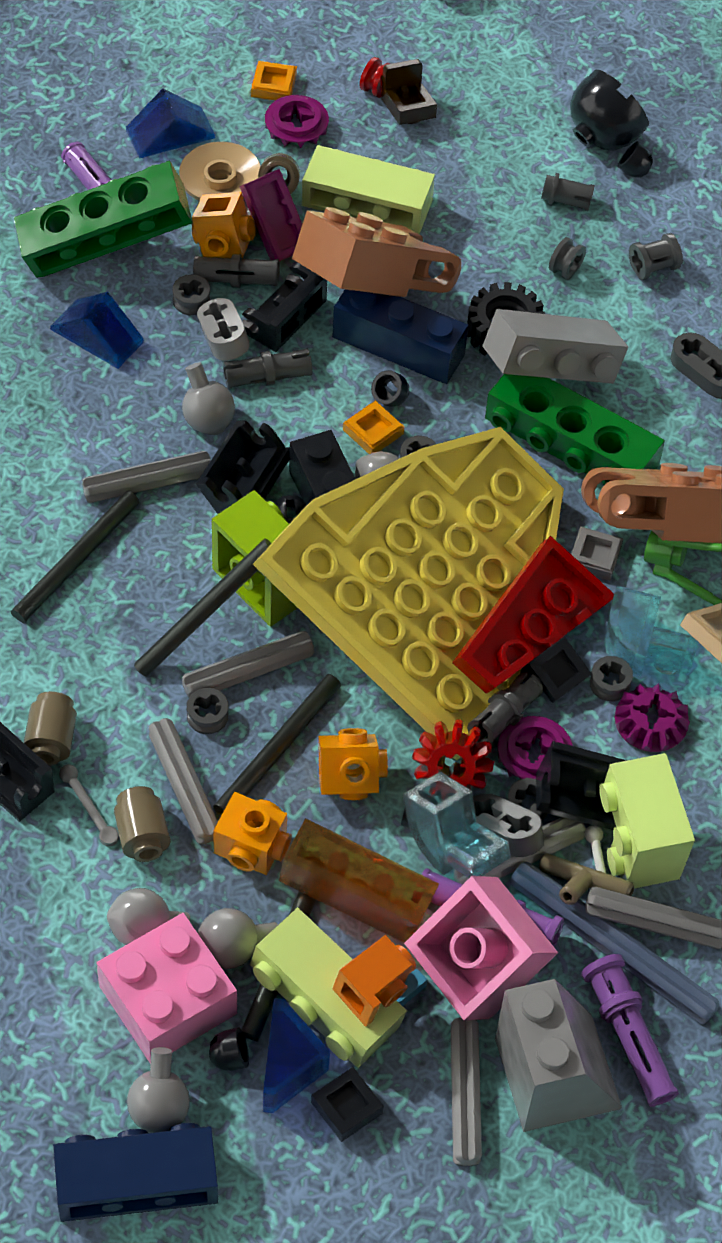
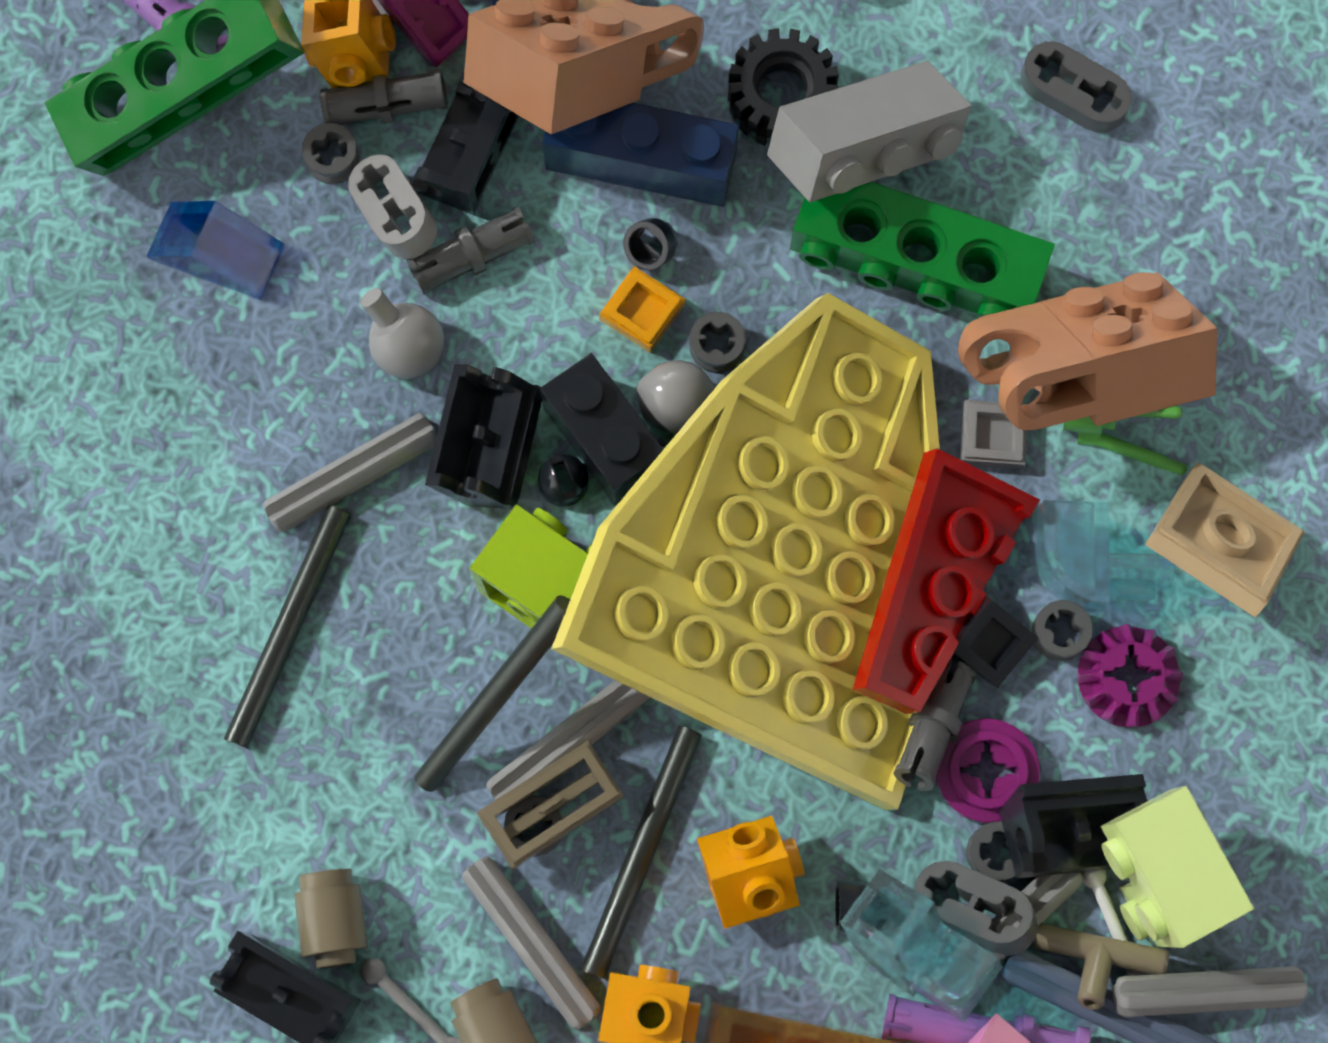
camera: 10 degrees left, 20 degrees up
red gear [412,719,494,802] -> none
none -> dark tan tile [476,741,624,871]

